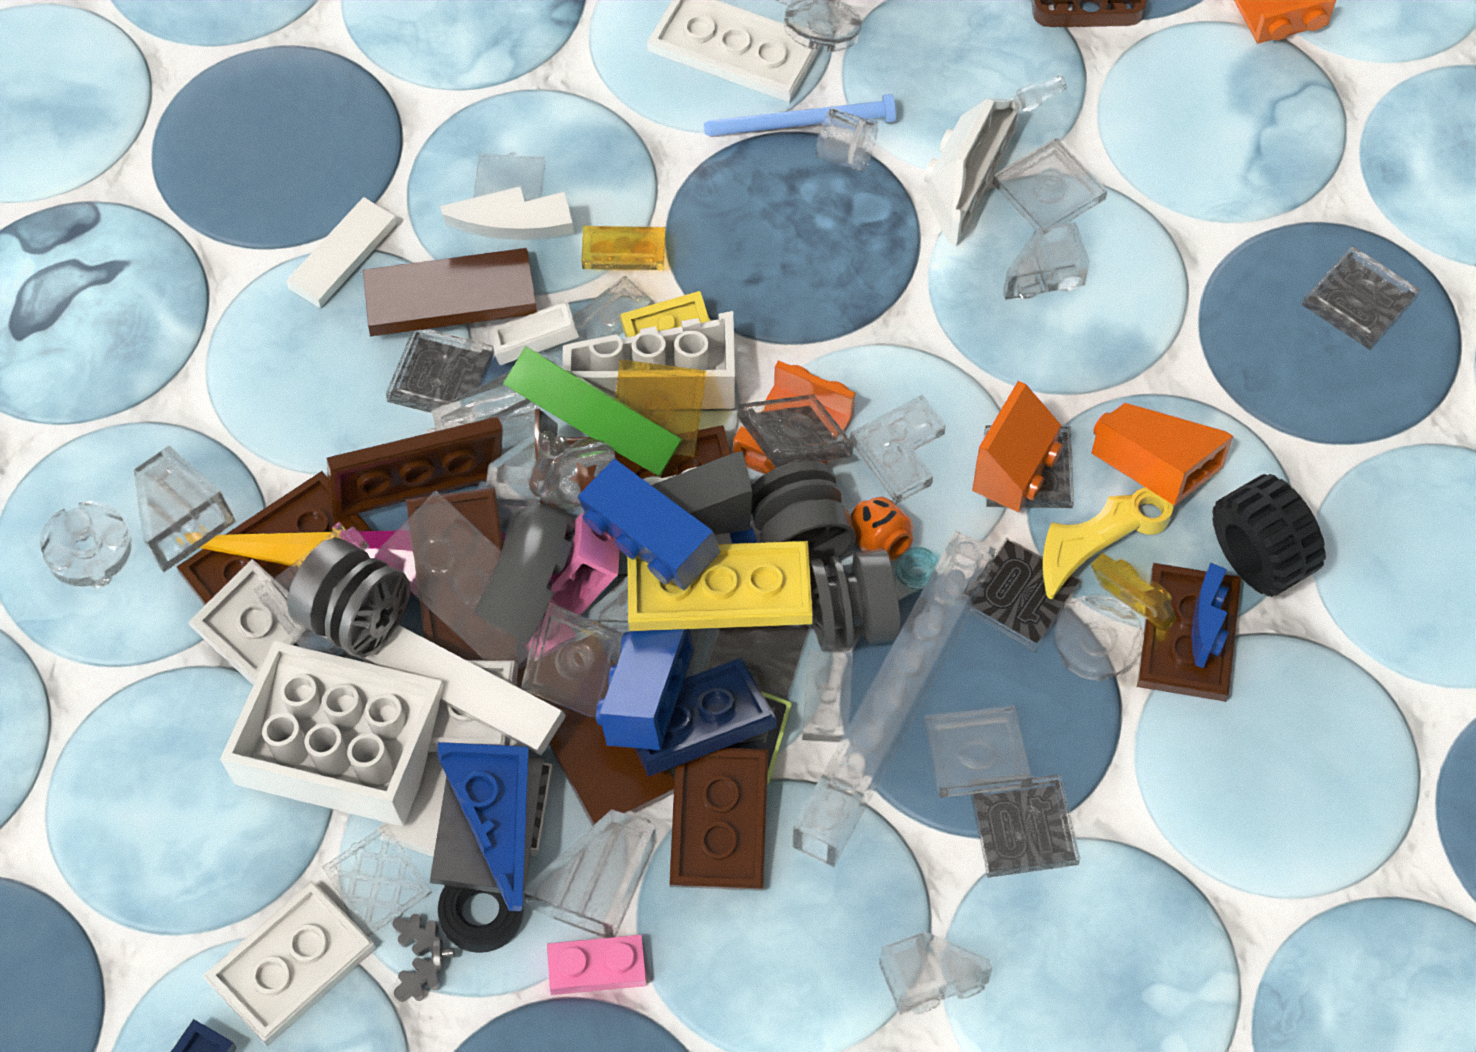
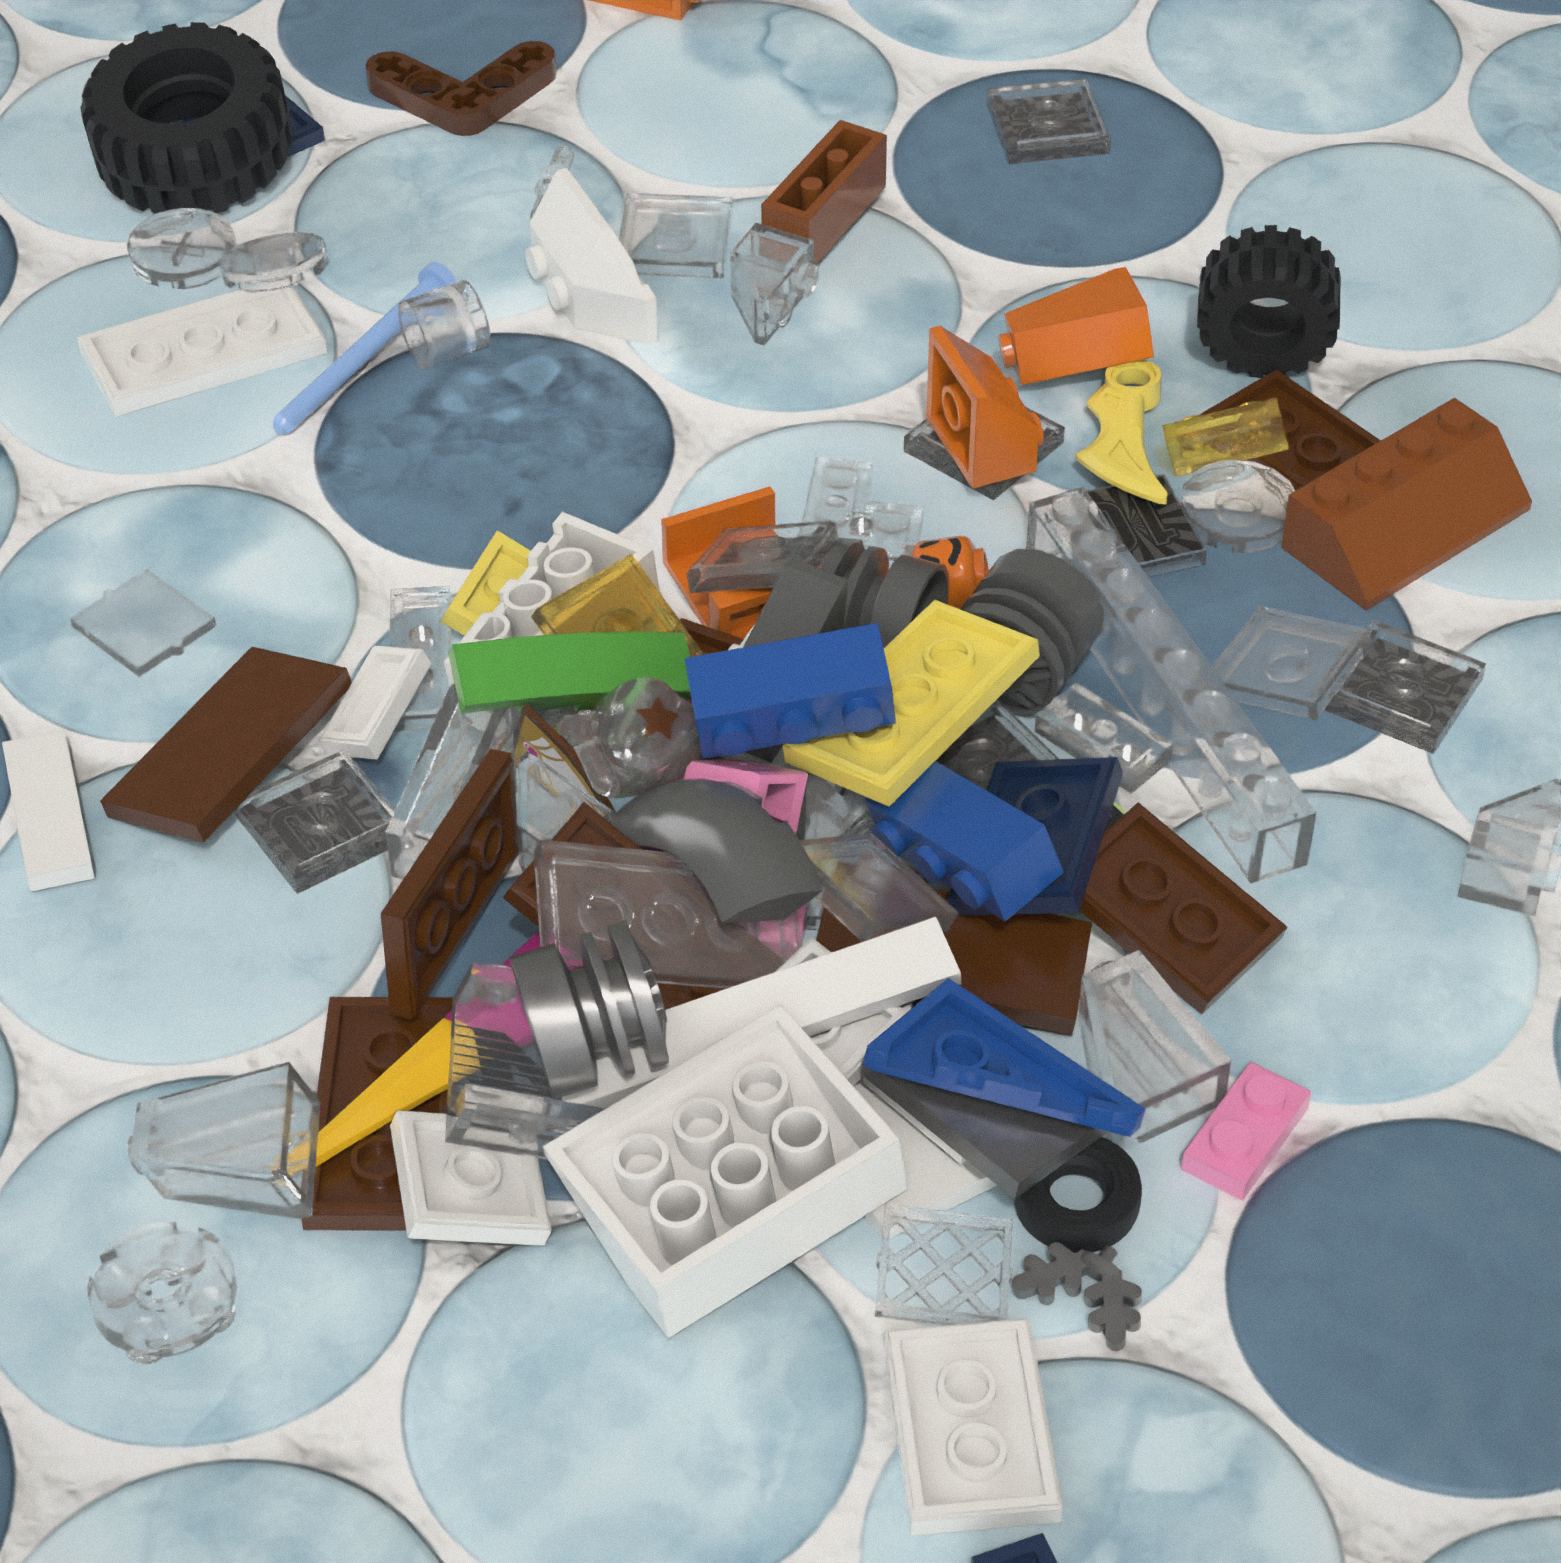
camera: 50 degrees left, 15 degrees down
white slope [440,186,574,240] -> none
clear yellow plate [581,226,666,270] -> none
blue slope [1191,562,1229,669] -> none
none -> dark orange brick [761,120,887,273]
none -> dark orange slope [1281,397,1532,611]

